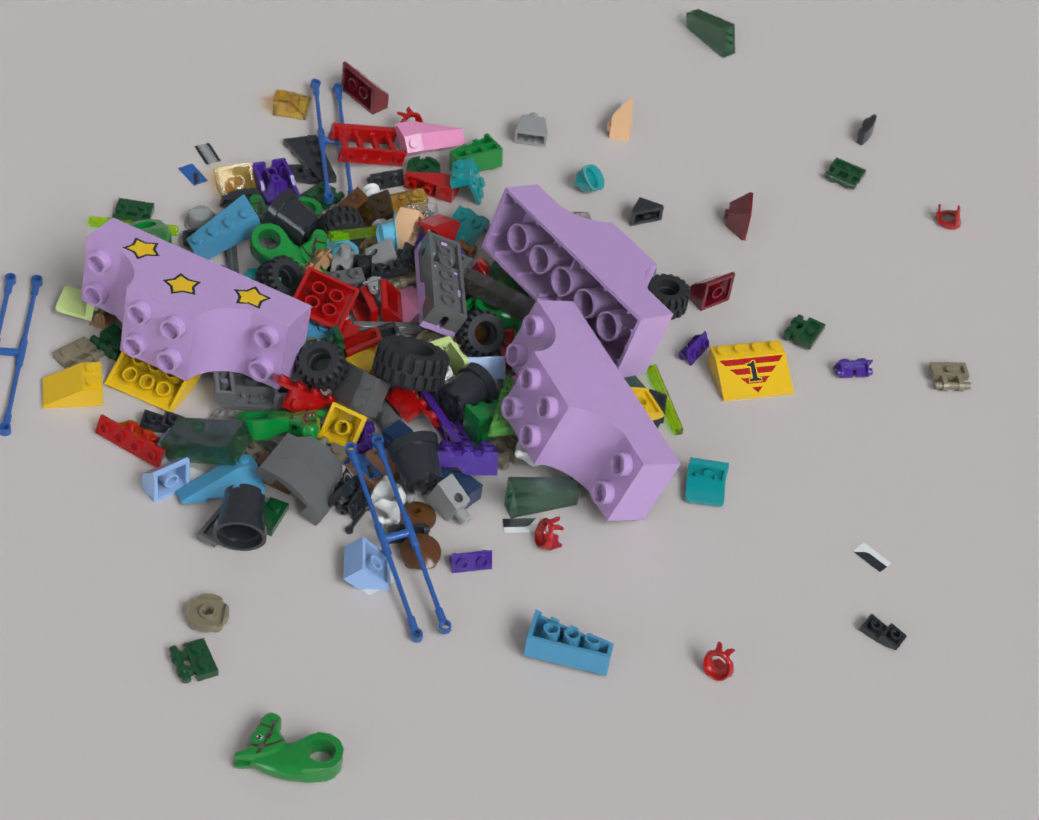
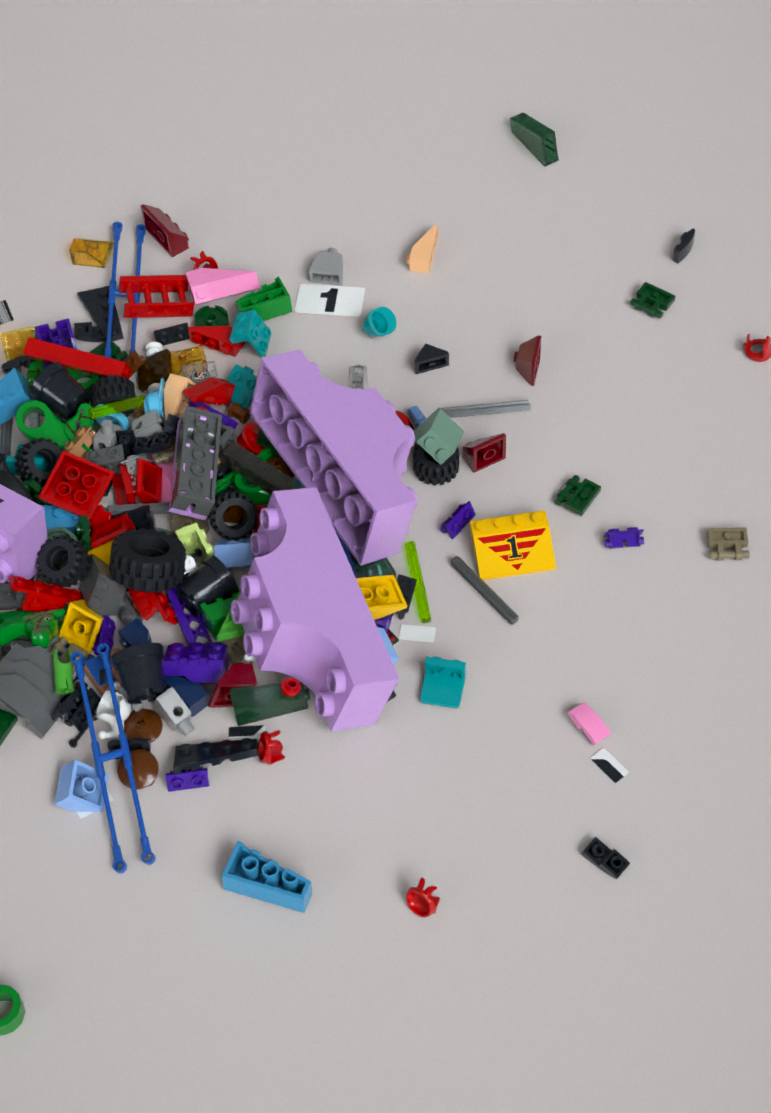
camera: 15 degrees right, 10 degrees up
none -> red brick [23,337,131,379]
none -> bright green piece [53,649,74,695]
none -> black wing [173,738,258,775]
none -> dark red slope [208,663,258,708]
none -> red plate [281,677,301,697]
none -> white sticker [295,284,365,317]
none -> white sticker [399,624,436,643]
none -> sand green slope [413,408,464,465]
none -> axle [441,400,530,418]
none -> dark grey axle [451,556,519,625]
none -> bright pink slope [568,702,611,745]

